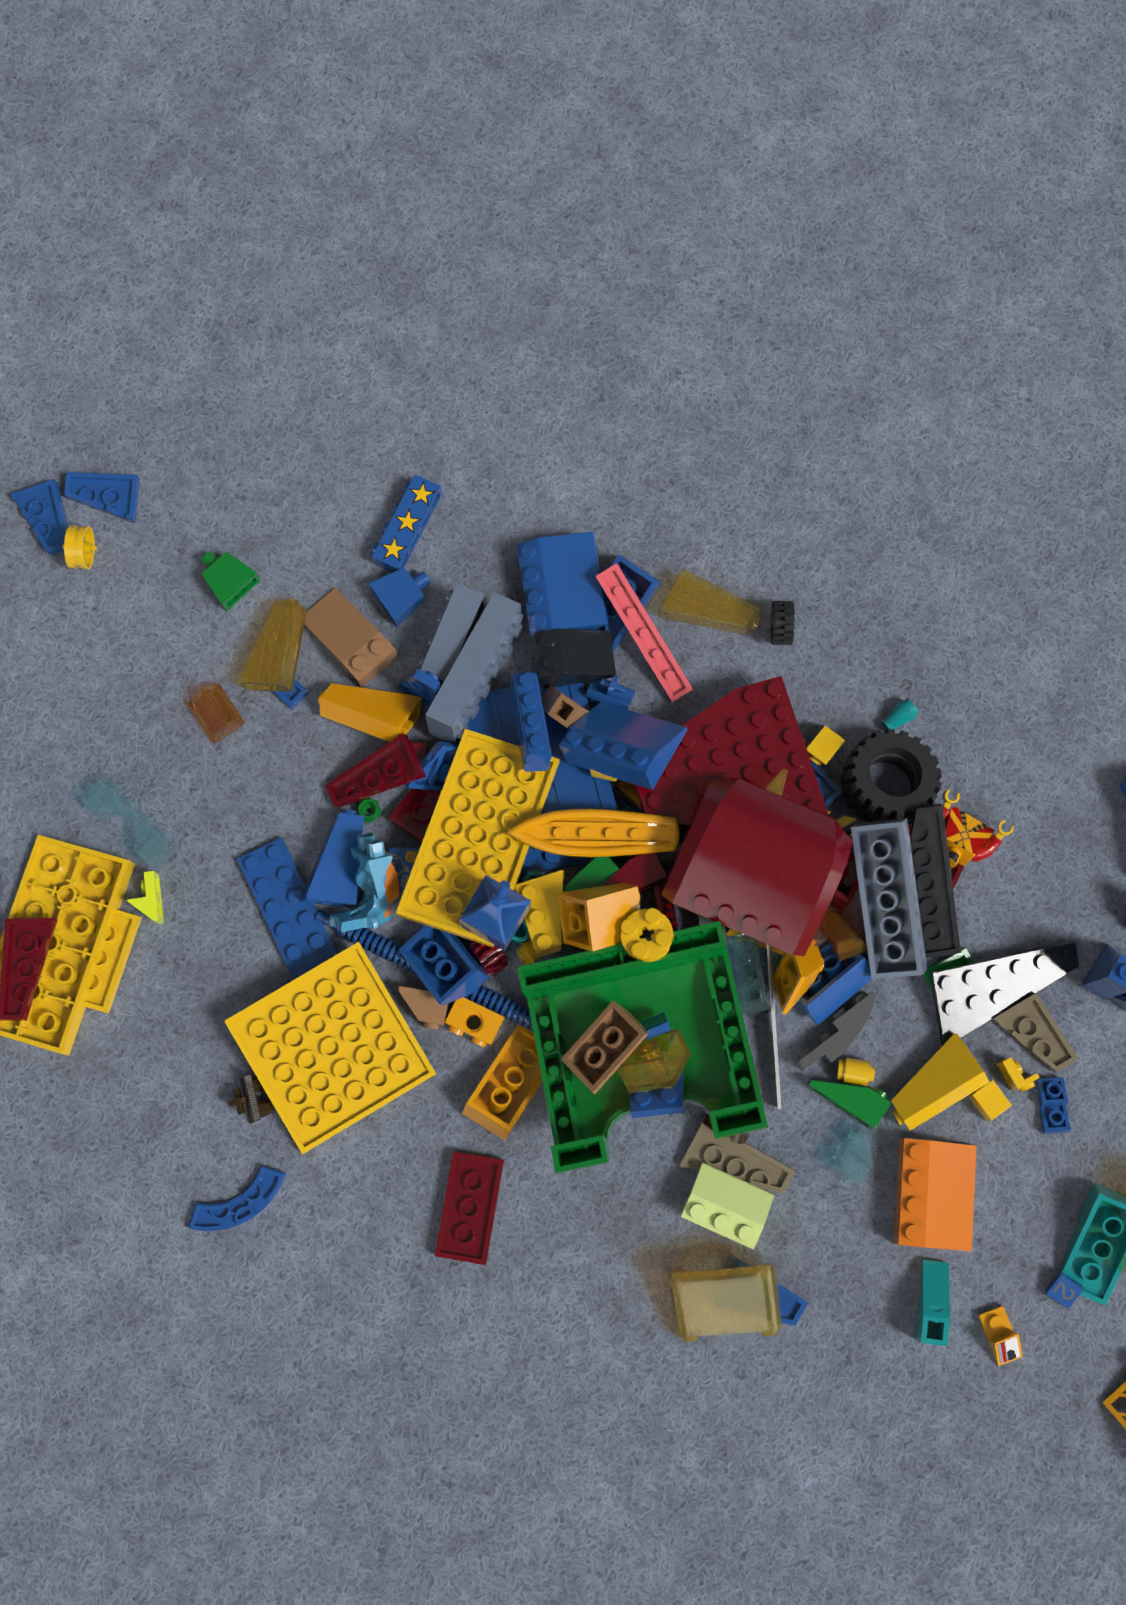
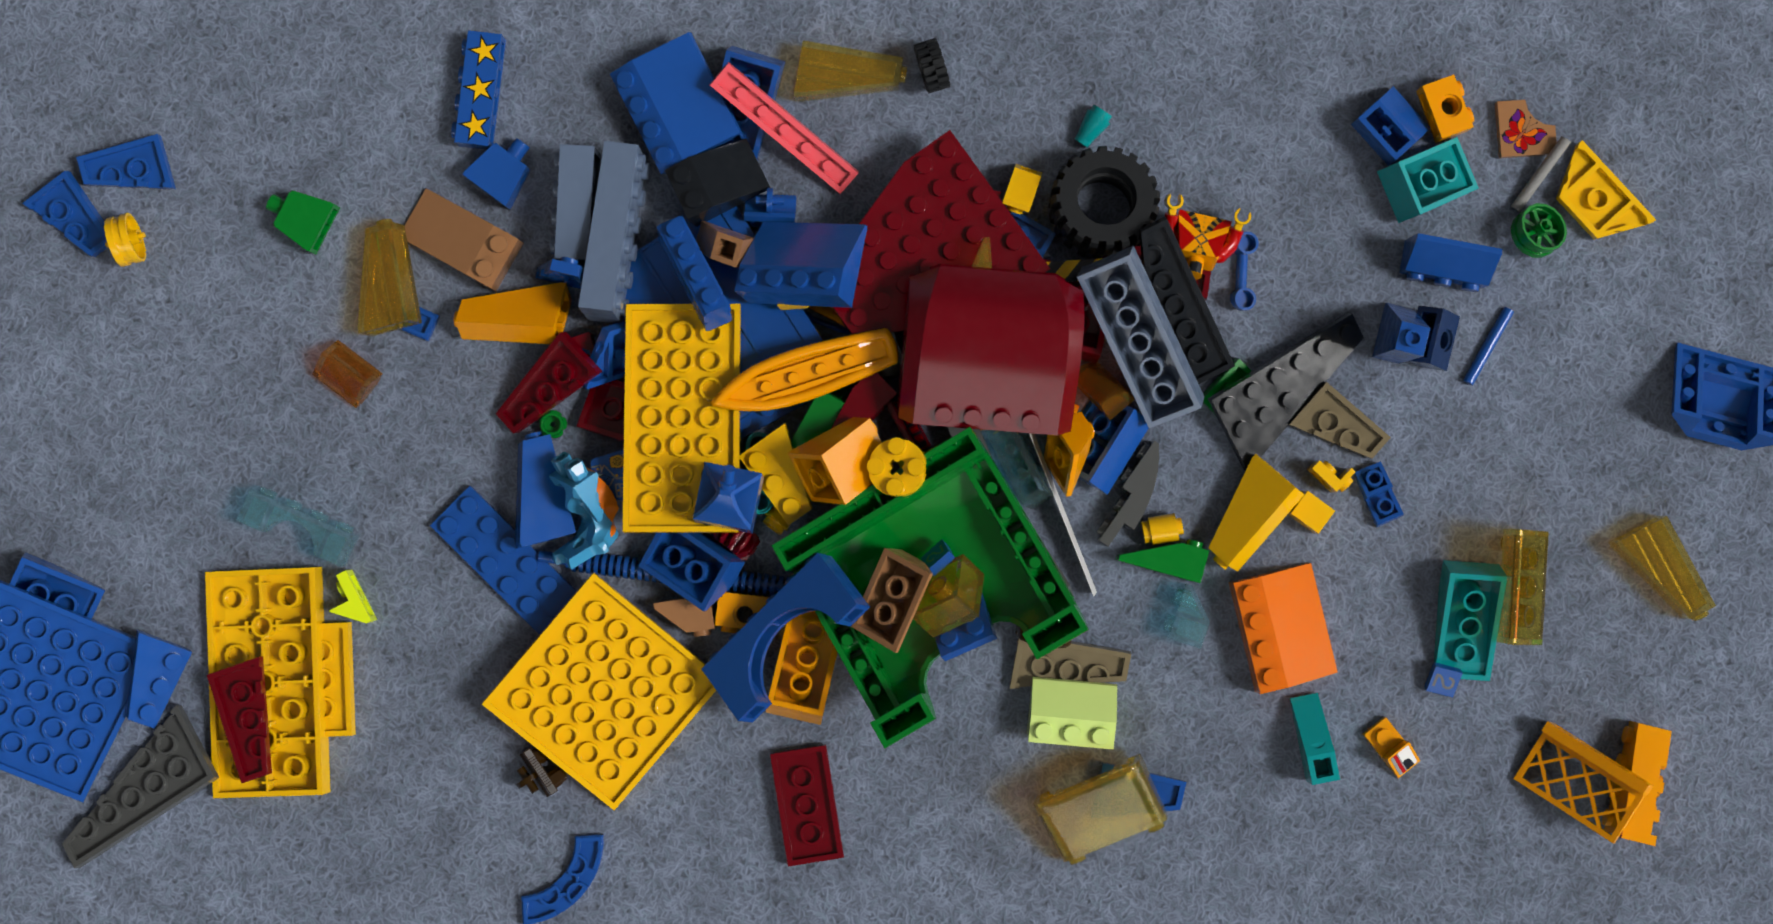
camera: 20 degrees left, 10 degrees up
none -> blue arch [702,553,870,723]
none -> blue bar [1230,232,1259,311]

